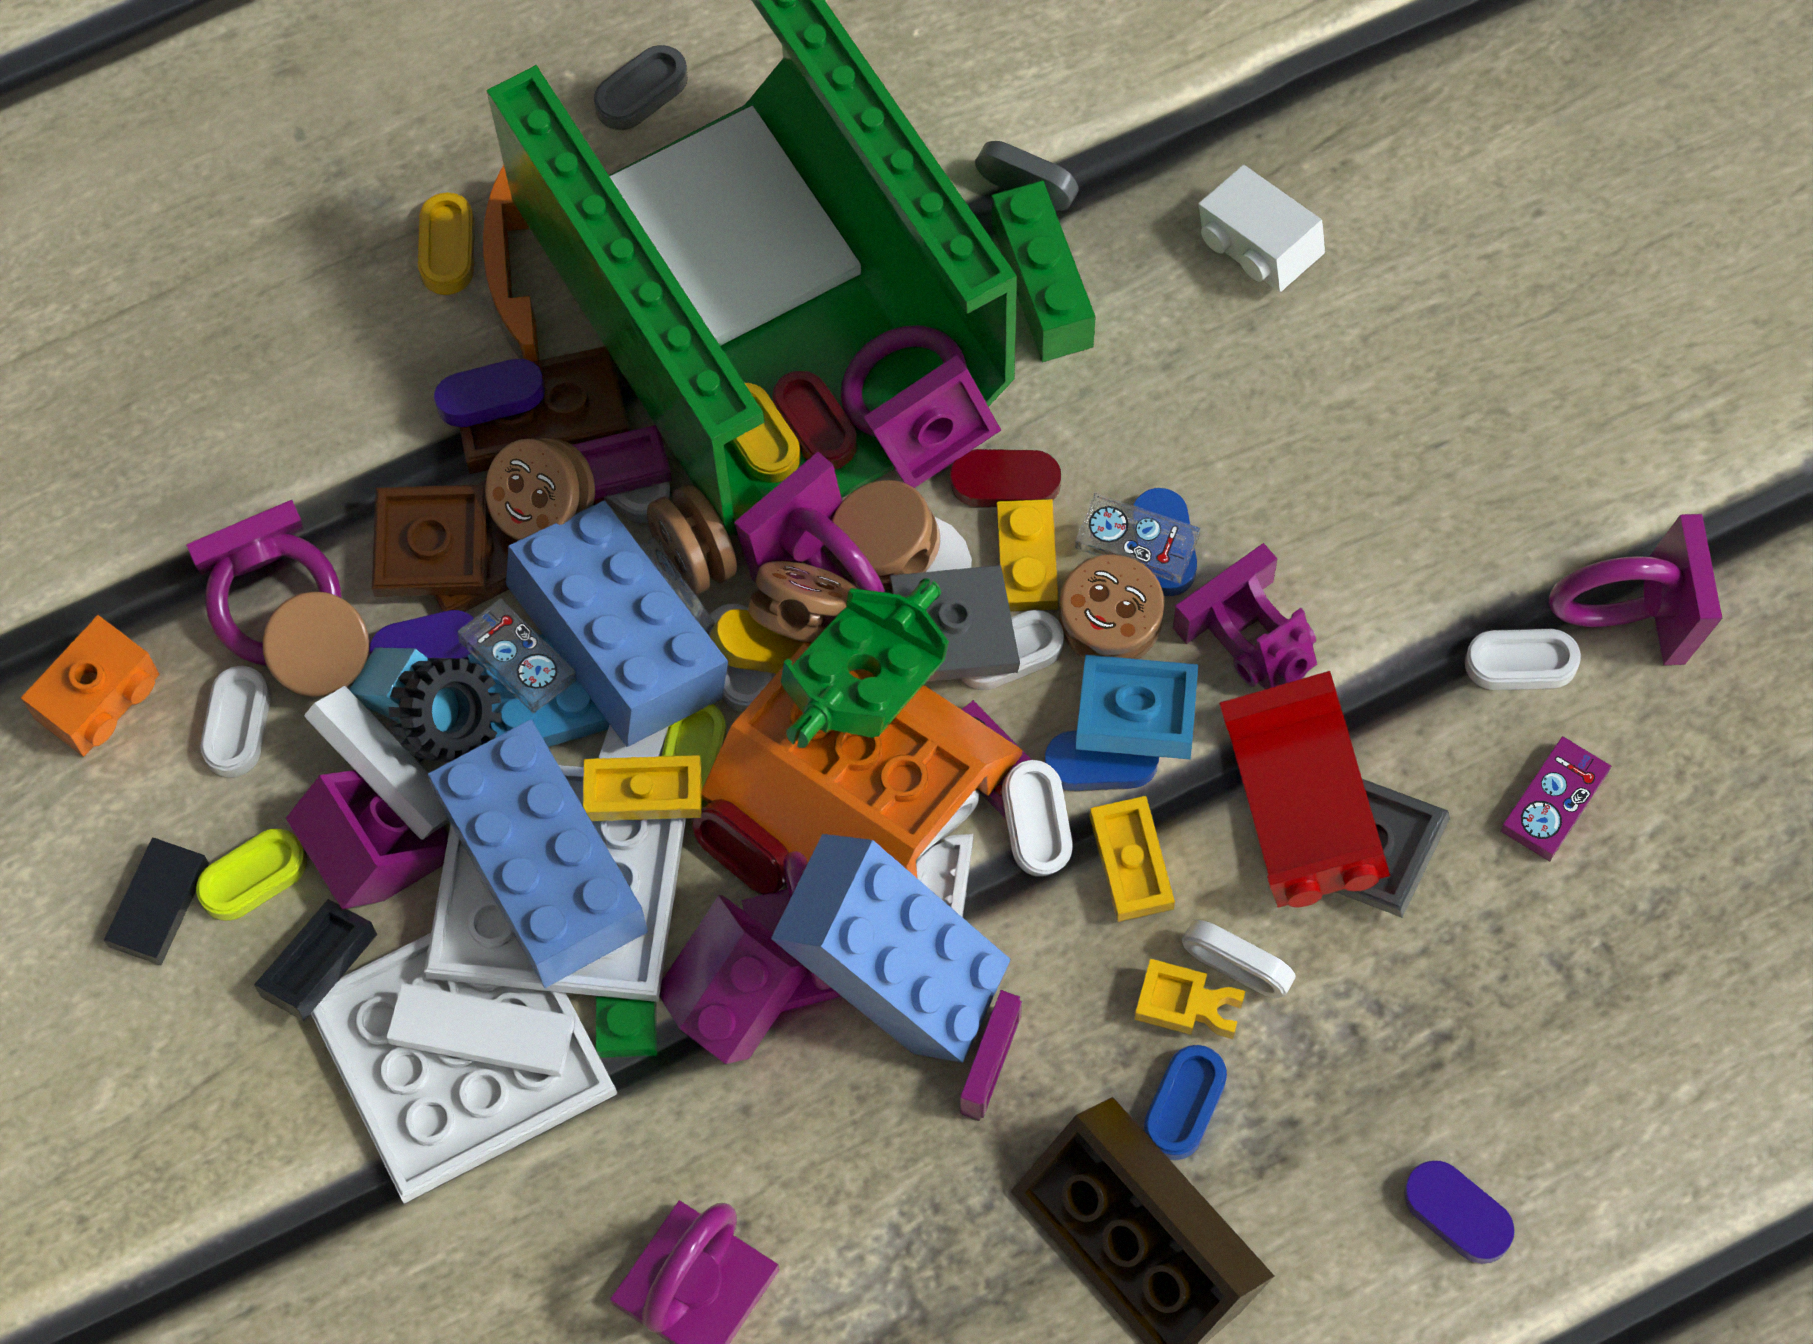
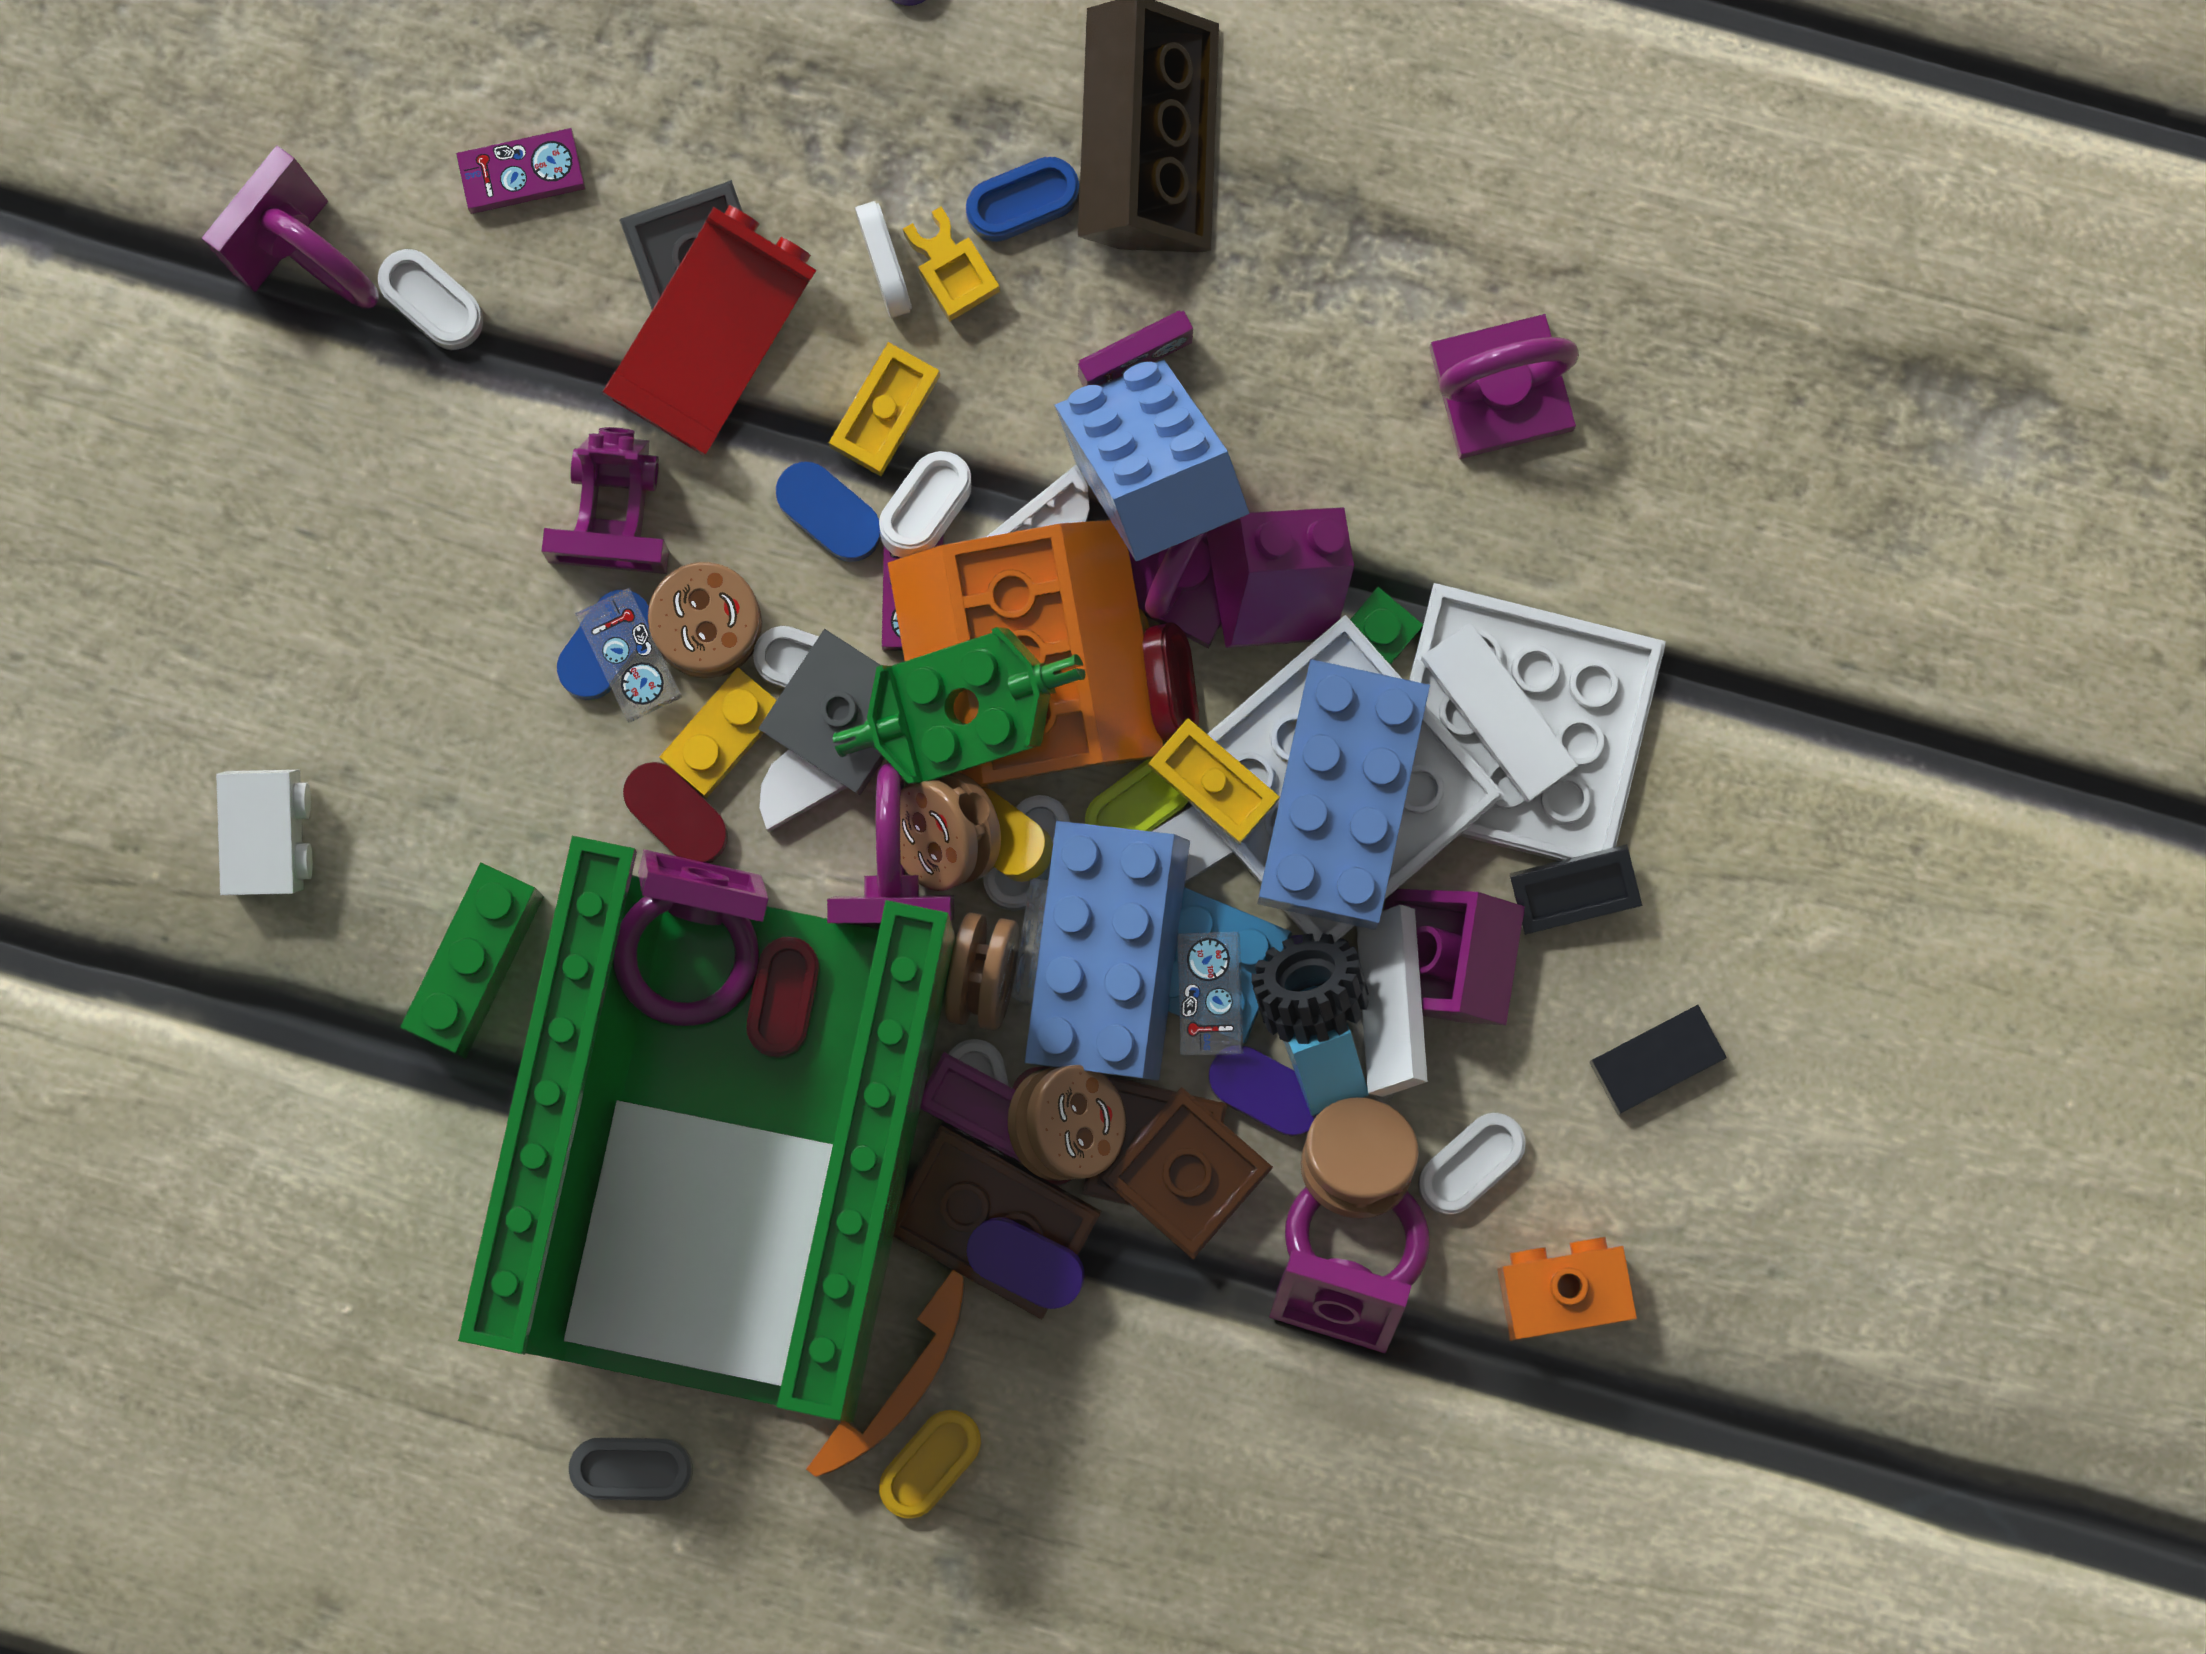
camera: 140 degrees left, 15 degrees up
neon yellow tile [196,829,307,921] -> none
yellow tile [730,383,800,483] -> none
medium nougat head [832,480,940,590] -> none
dark grey tile [975,141,1079,211] -> none
dark azure plate [1076,655,1198,760] -> none

